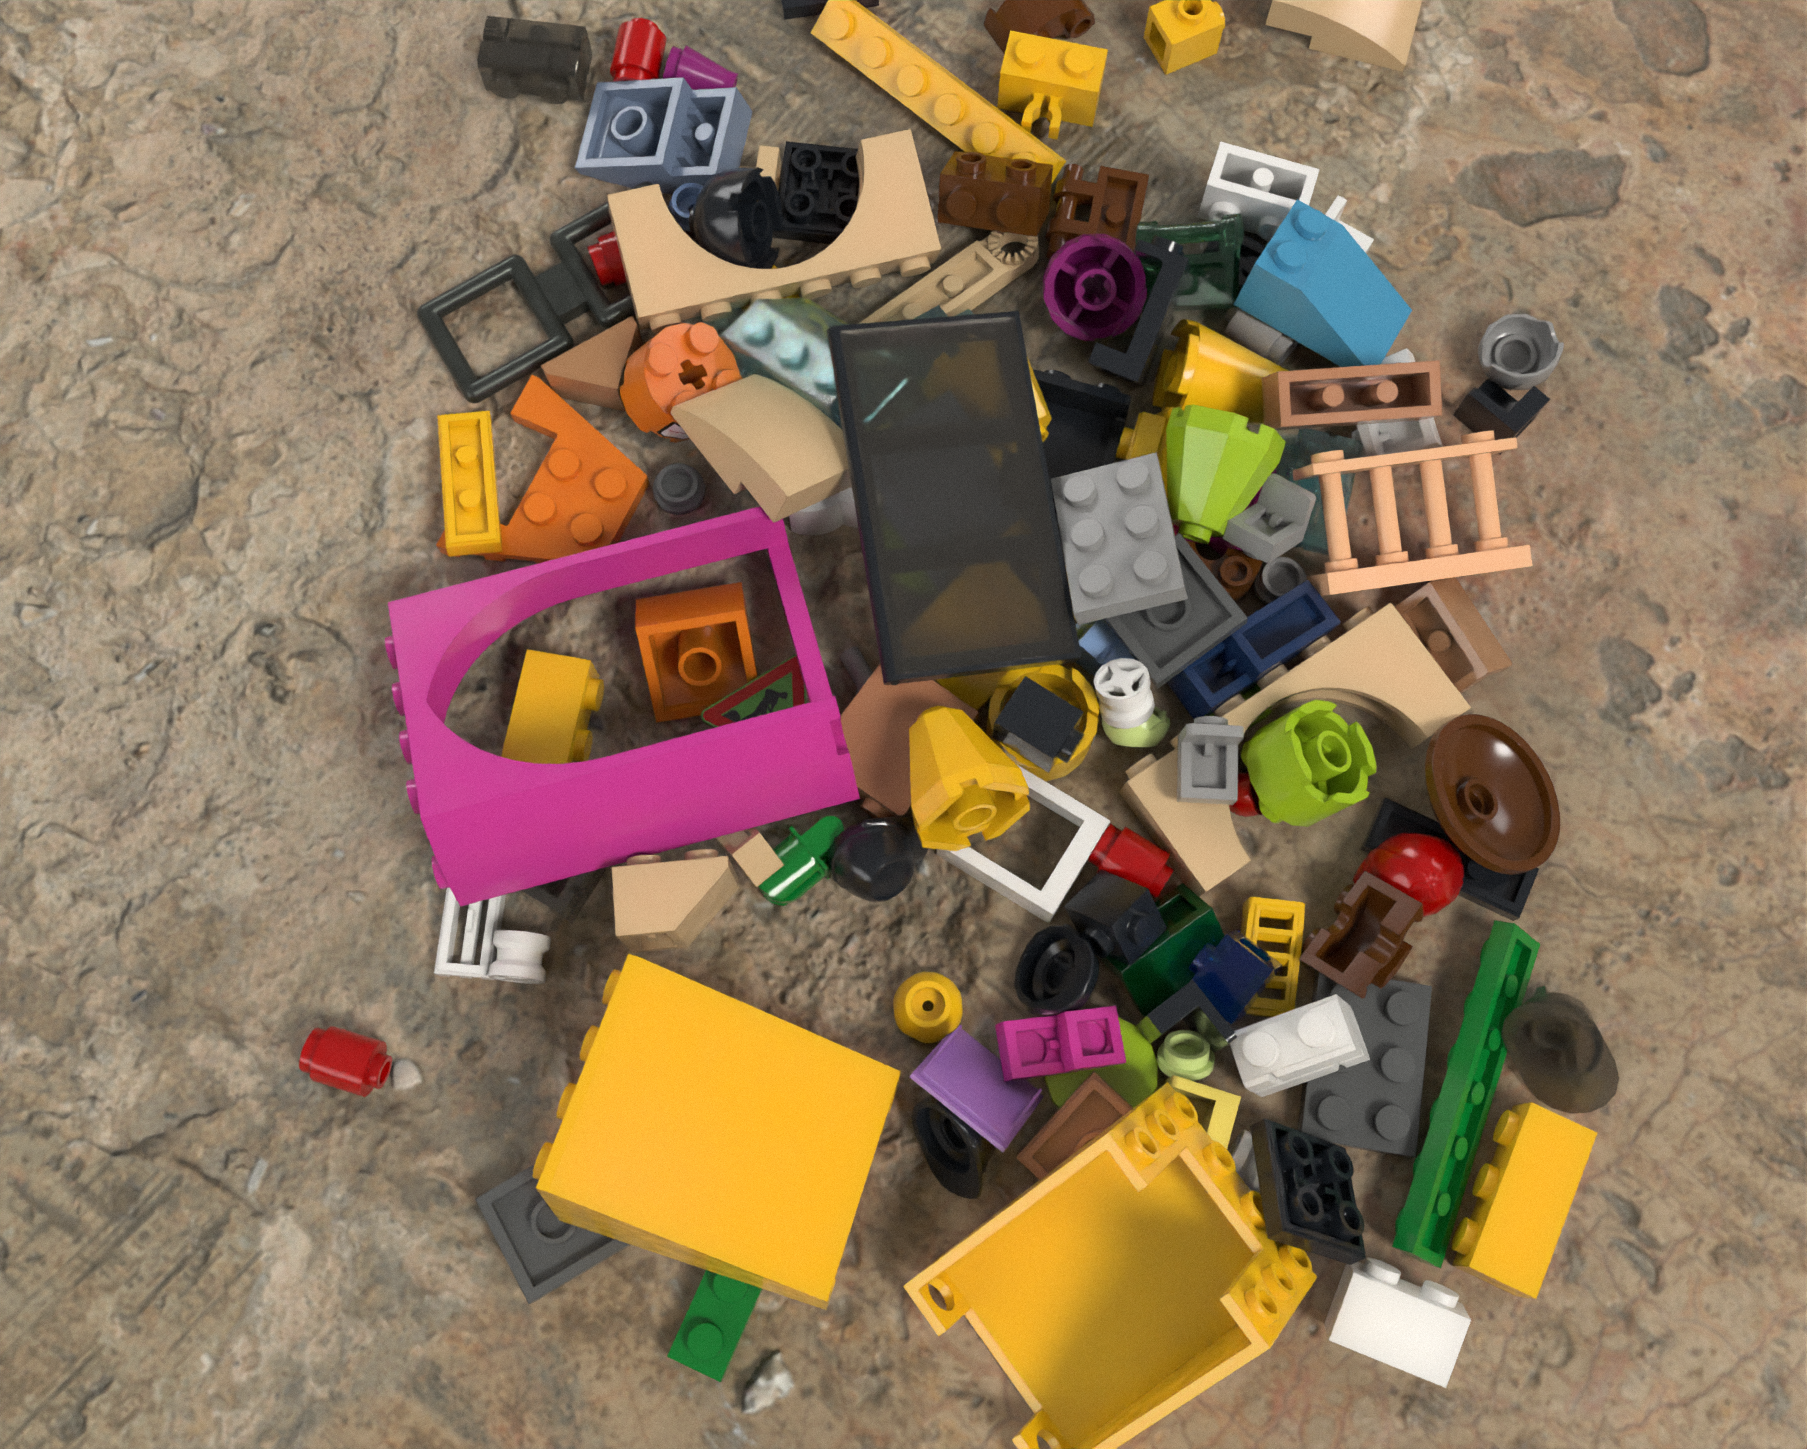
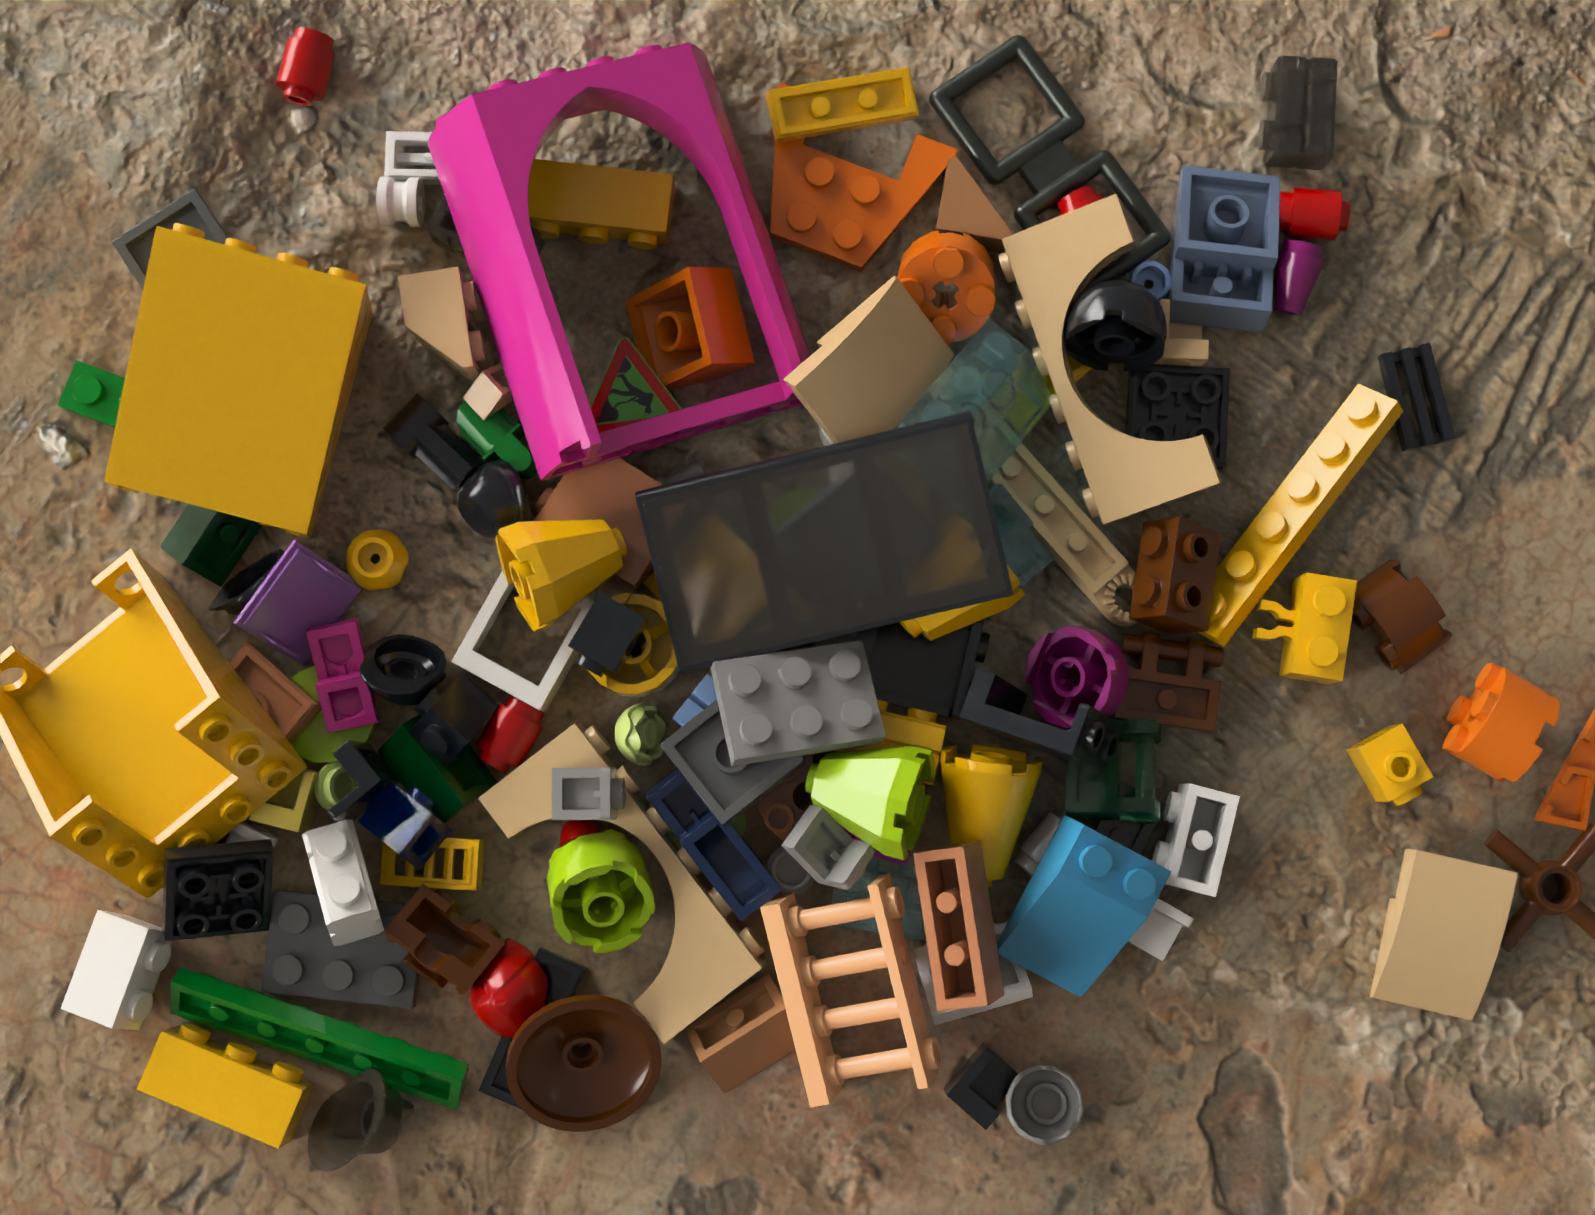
camera: 90 degrees right, 10 degrees up
dark grey plate [653,463,706,515] -> none
white wheel [1093,658,1155,729] -> none
none -> dark green panel [161,504,262,587]
none -> black piece [383,393,485,493]

